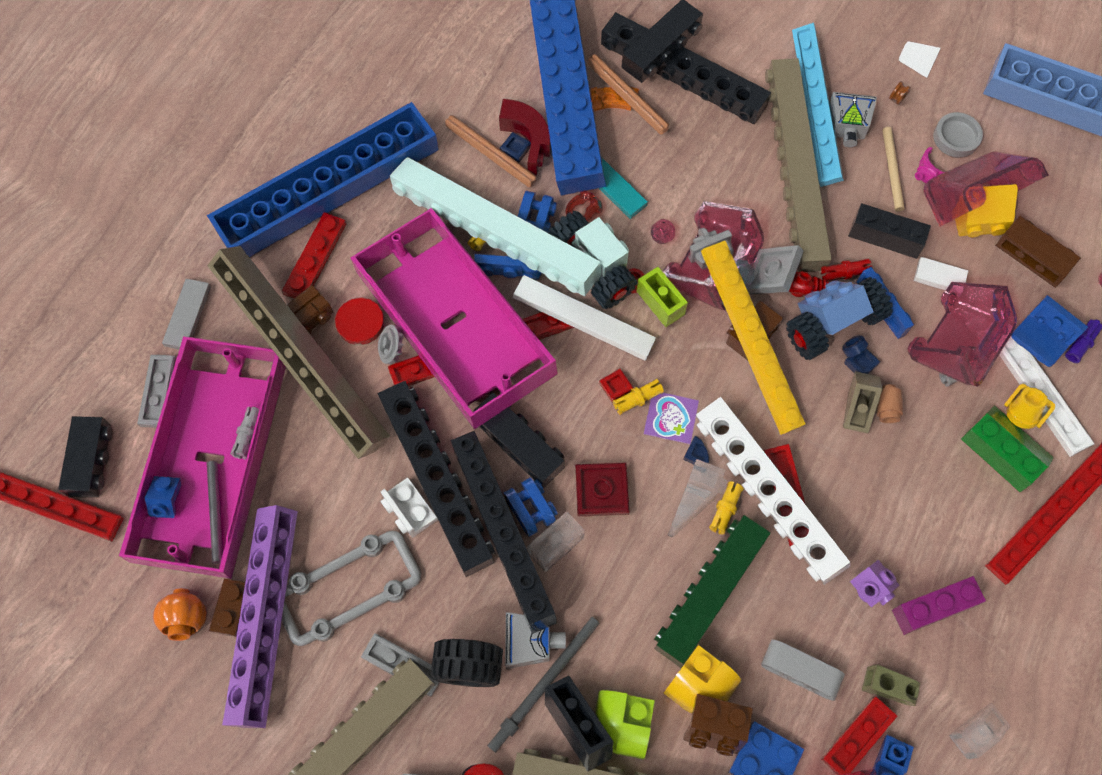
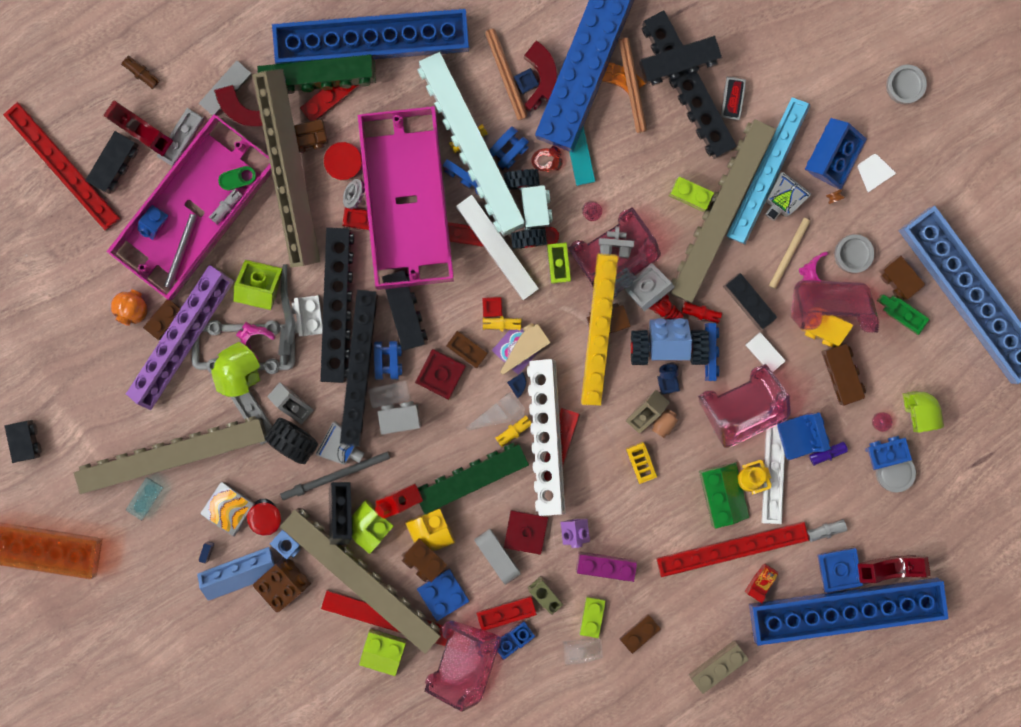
camera: 30 degrees right, 20 degrees up
none -> dark red arch [103,100,173,156]
none -> reddish brown pin [121,55,160,89]
none -> lime brick [211,342,261,397]
none -> dark red arch [214,85,263,127]
none -> green piece [218,166,257,190]
none -> lime slope [233,260,282,310]
none -> dark pink helmet [236,322,276,360]
none -> dark green brick [257,54,376,94]
none -> light grey slope [267,382,314,425]
none -> dark grey piece [278,264,296,365]
none -> red torso [375,484,423,519]
none -> light grey brick [377,401,421,435]
none -> reddish brown plate [446,331,488,369]
none -> tan slope [500,323,550,375]
none -> dark red plate [504,510,548,555]
none -> lime plate [579,596,605,638]
none -> reddish brown plate [619,614,661,654]
none -> yellow slope [625,442,657,484]
none -> lime brick [669,177,714,212]
none -> slope [720,77,746,120]
none -> blue slope [805,118,867,190]
none -> green hinge [877,294,929,335]
none -> reddish brown brick [879,255,926,300]

